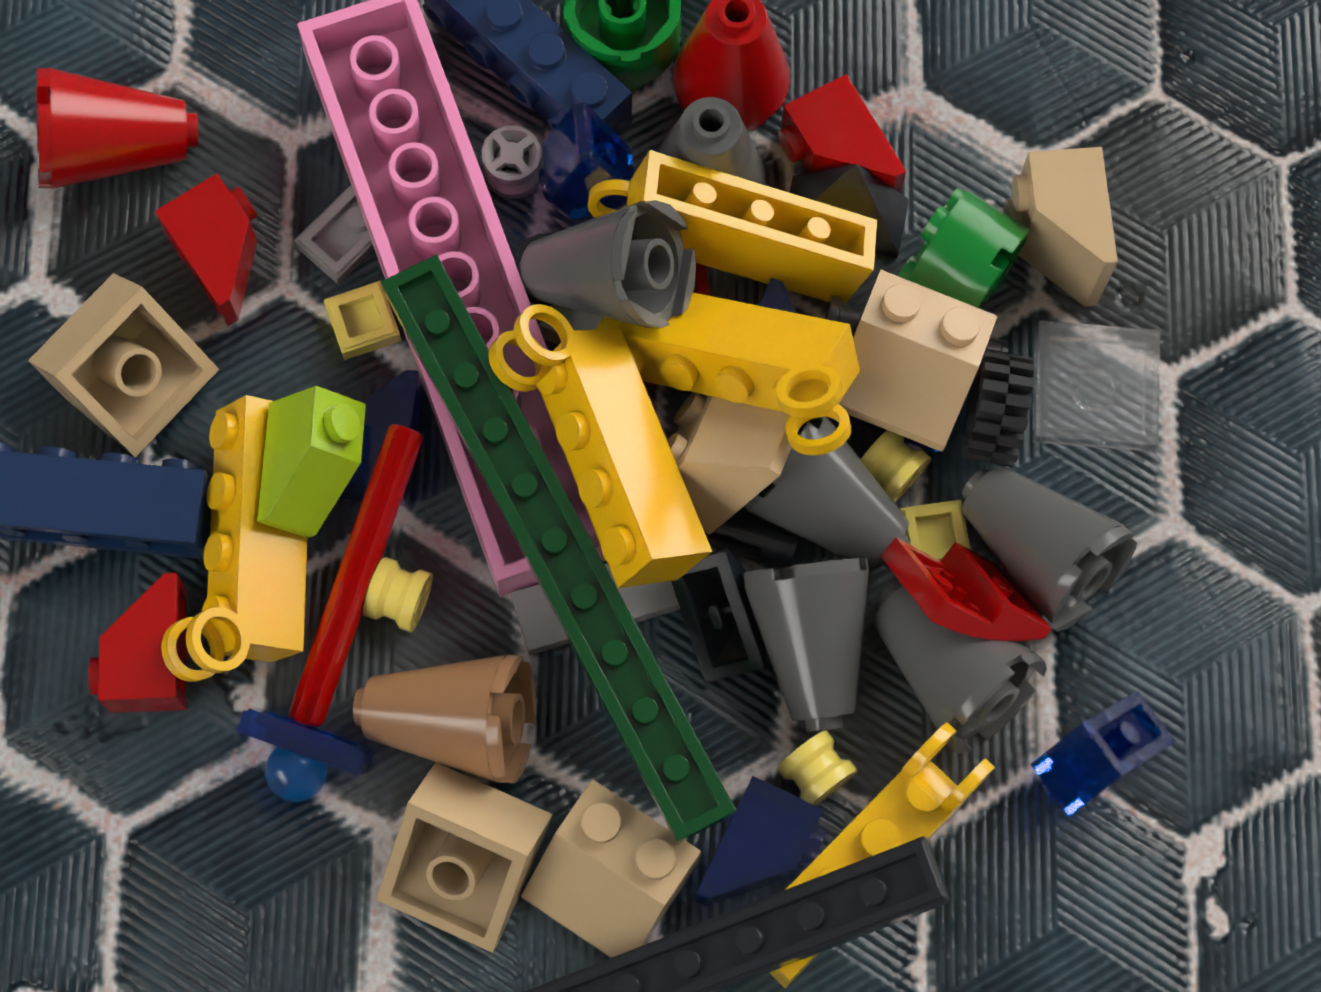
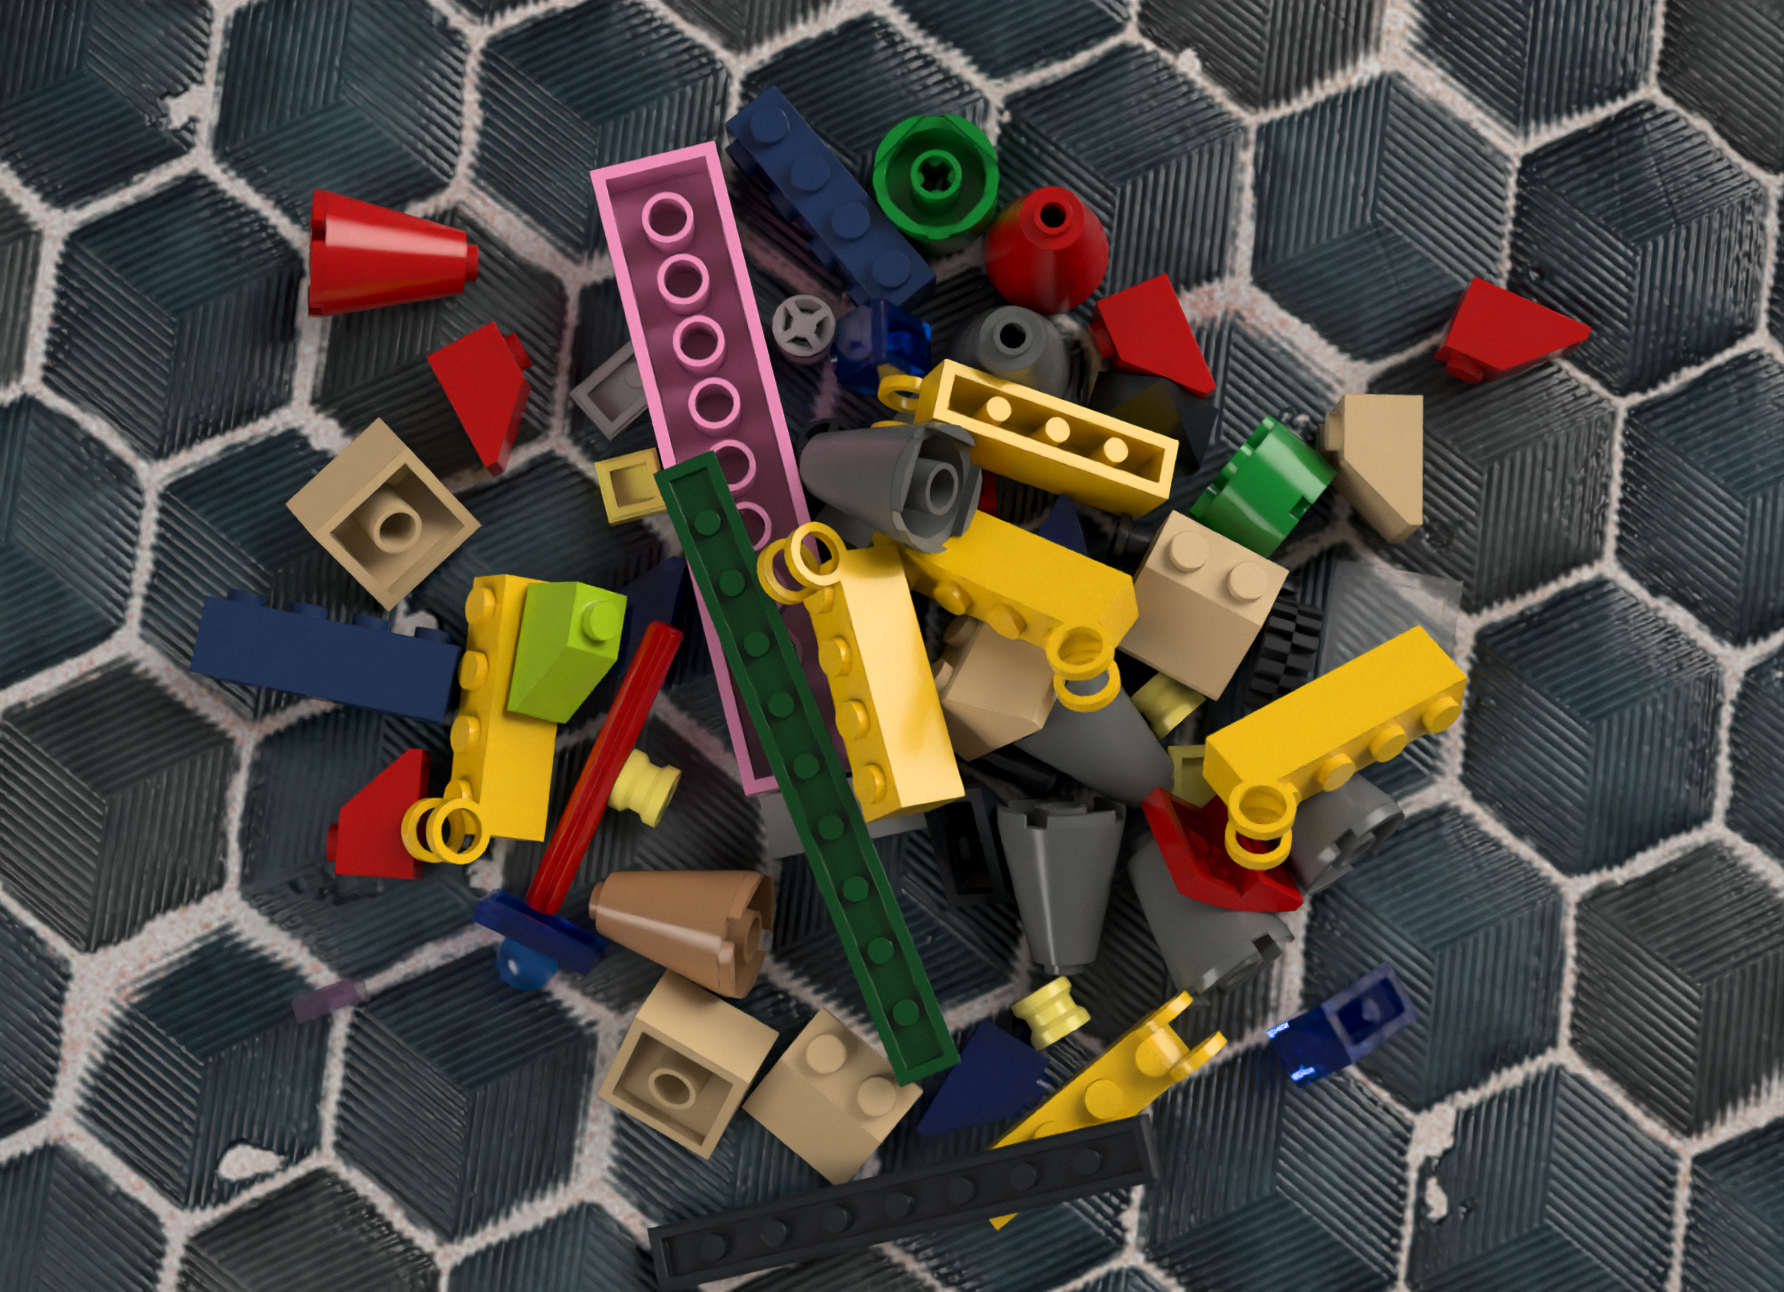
camera: 10 degrees right, 10 degrees up
none -> clear purple tile [291,978,371,1024]
none -> yellow hinge [1202,625,1467,870]
none -> red slope [1434,276,1592,384]

